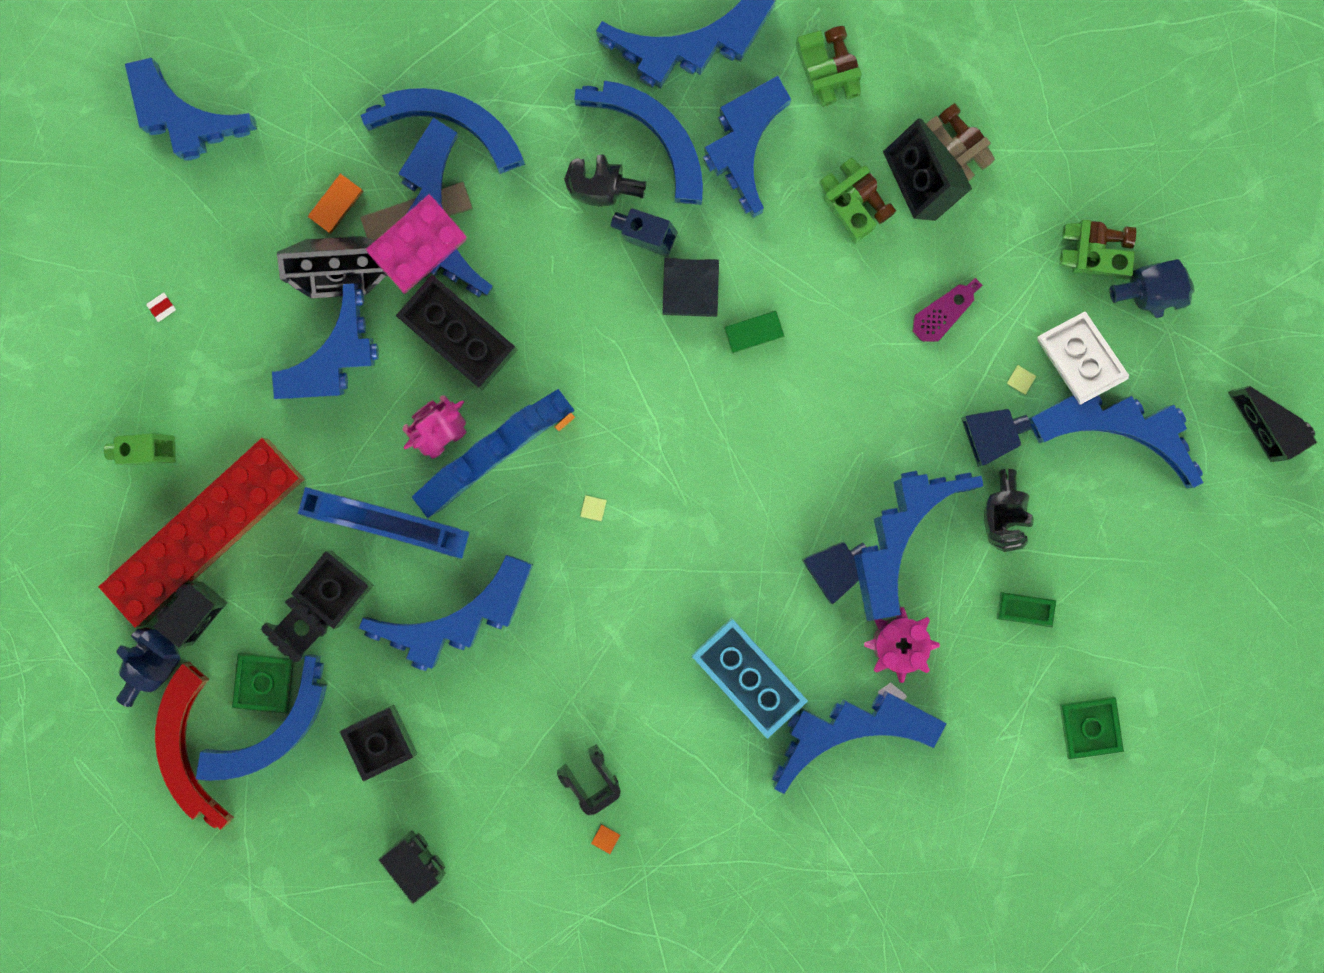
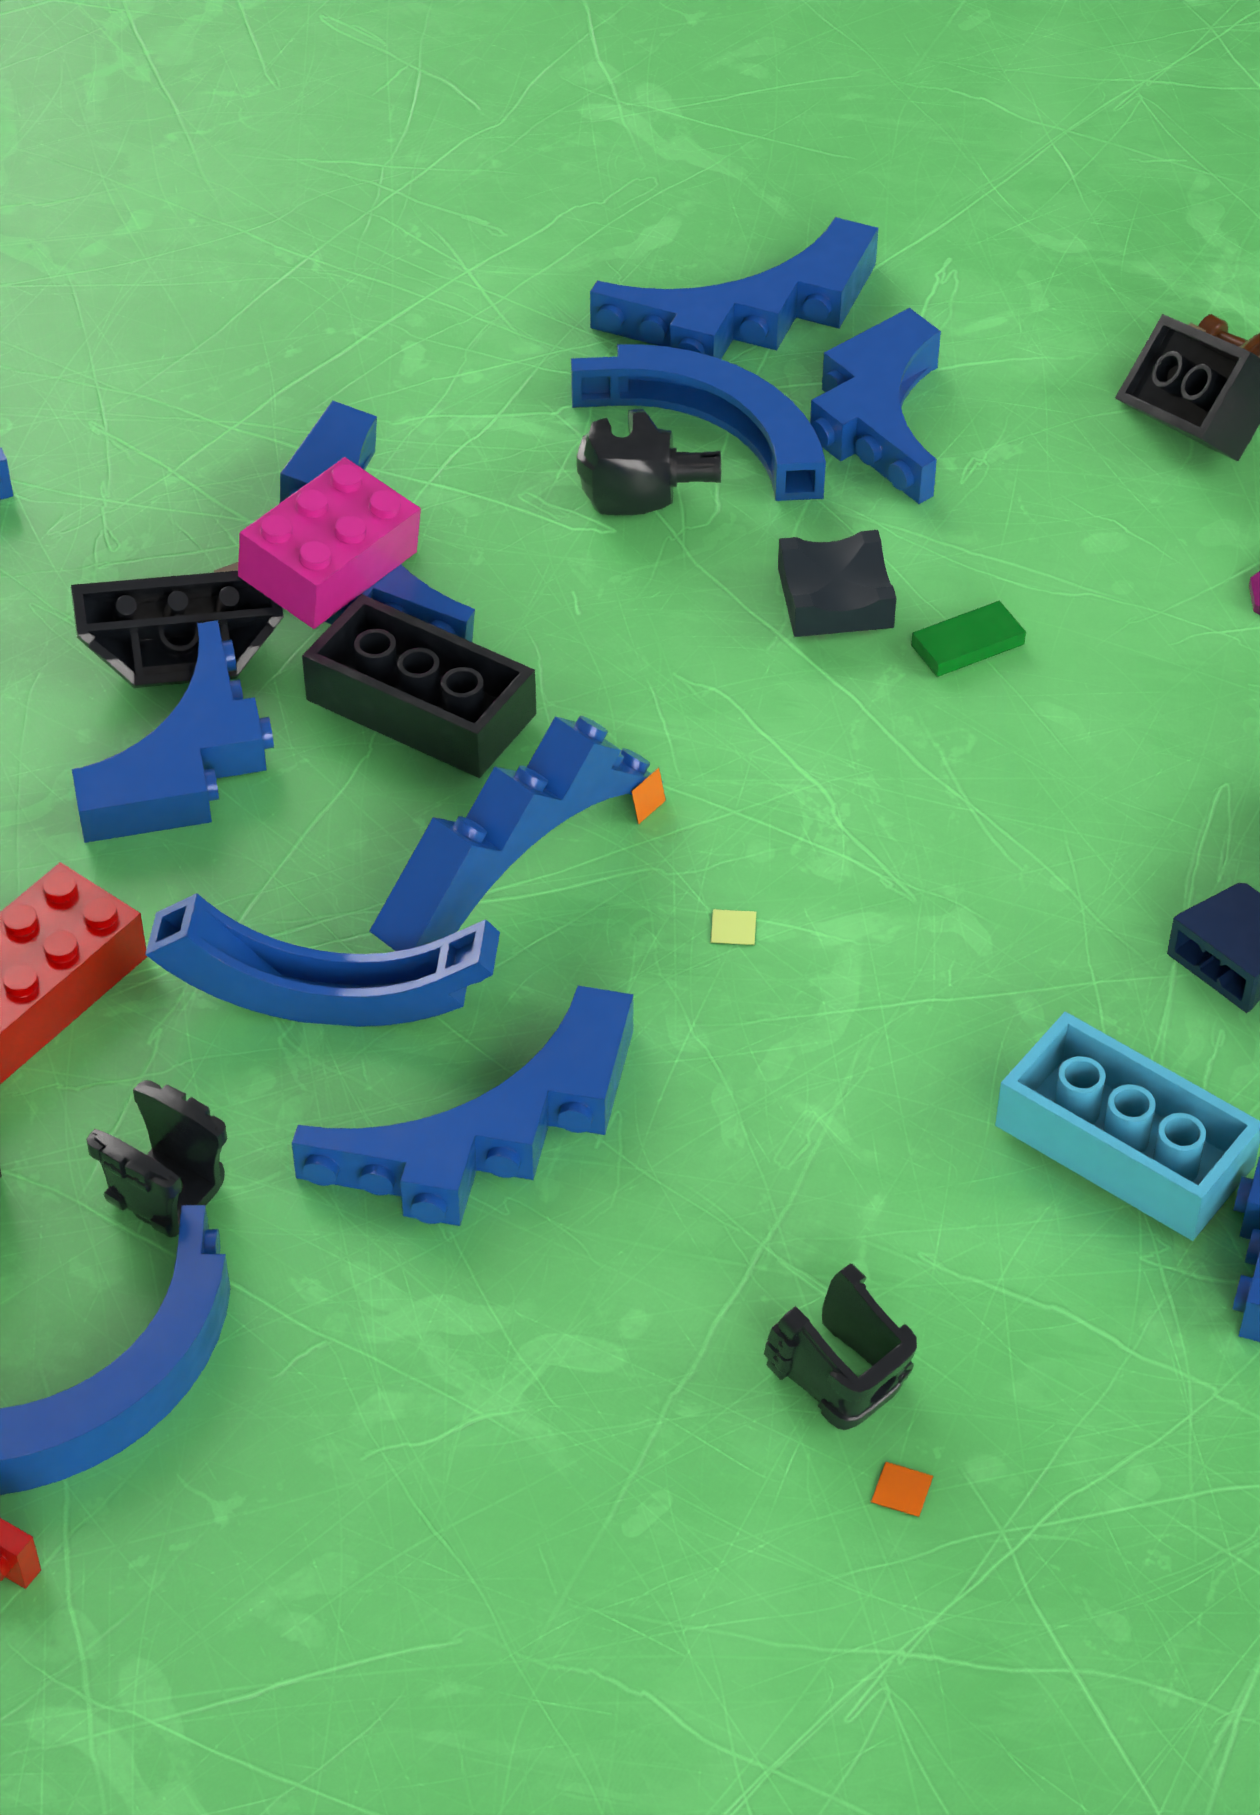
camera: 10 degrees left, 40 degrees down
green tile [232,653,294,714] -> none
black brick [291,550,374,629] -> none
orange tile [307,173,363,234] -> none
black brick [339,705,418,782] -> none
blue arch [360,88,525,174] -> none
black brick [378,830,446,904] -> none
dark pink brick [402,395,467,459] -> none
dark blue torso [611,209,678,257] -> none
bright green hips [796,26,862,107] -> none
bright green hips [819,157,897,244] -> none

